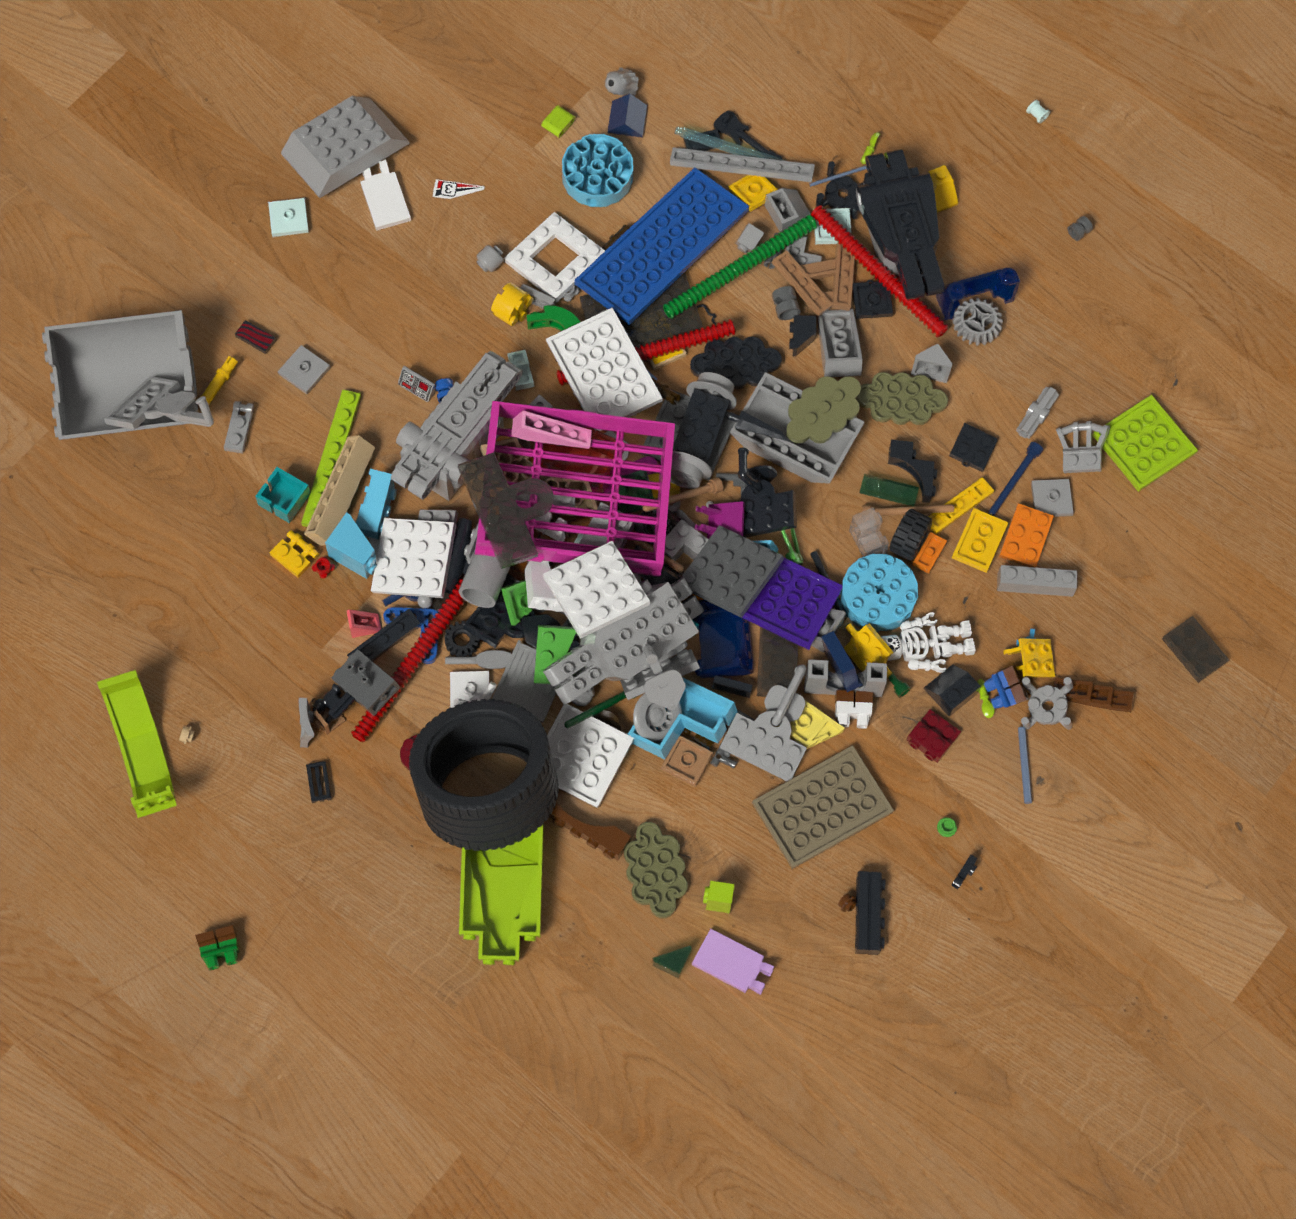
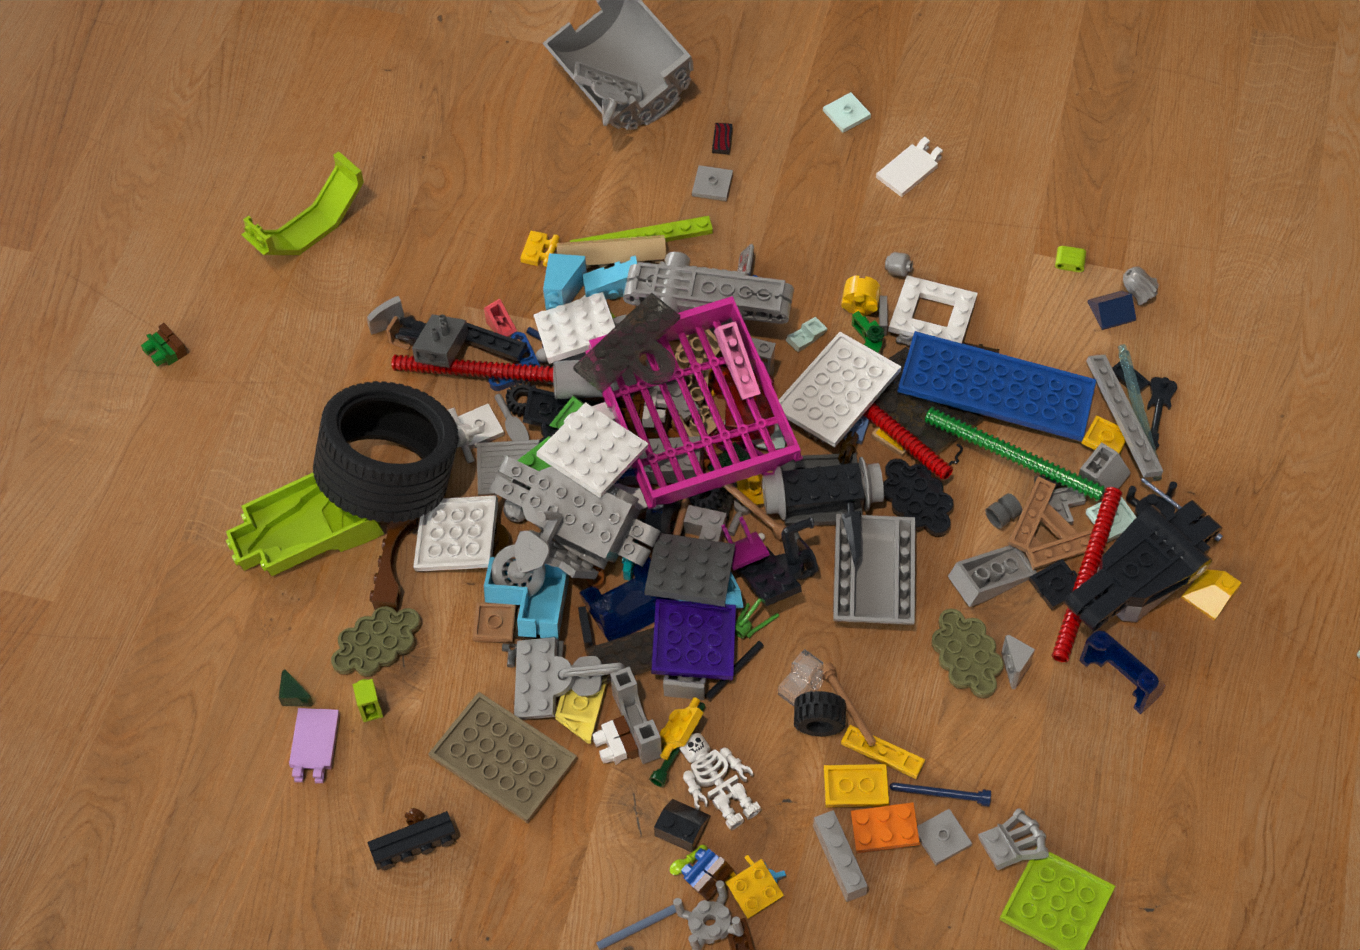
camera: 70 degrees right, 10 degrees down
tan plate [179,726,194,744] -> none
yellow pin [201,356,238,405] -> none
light grey plate [224,401,254,454] -> none
teal piece [255,467,310,524] -> none
light grey slope [281,96,409,198] -> none
black tile [306,761,332,803] -> none
red plate [312,557,335,579] -> none
sticker [432,179,485,199] -> none
medium azure brick [562,134,633,207] -> none
dark green piece [564,691,640,729] -> none
light grey brick [735,223,764,253] -> none
olive plate [786,376,861,444] -> none
black slope [789,315,816,356] -> none
dark blue container [821,631,863,692] -> none
medium azure brick [840,554,918,632] -> none
clear green plate [859,474,919,507] -> none
lime piece [860,132,880,164] -> none
black arch [888,439,937,503] -> none
dark red plate [906,709,961,763] -> none
orange plate [912,532,947,574] -> none
bright green plate [937,818,957,837] -> none
black plate [949,423,998,472] -> none
black plate [951,855,978,890] -> none
light grey gear [953,297,1003,346] -> none
light grey piece [1016,387,1059,439] -> none
dark grey wheel [1067,216,1093,241] -> none
none -> dark green plate [866,325,885,343]

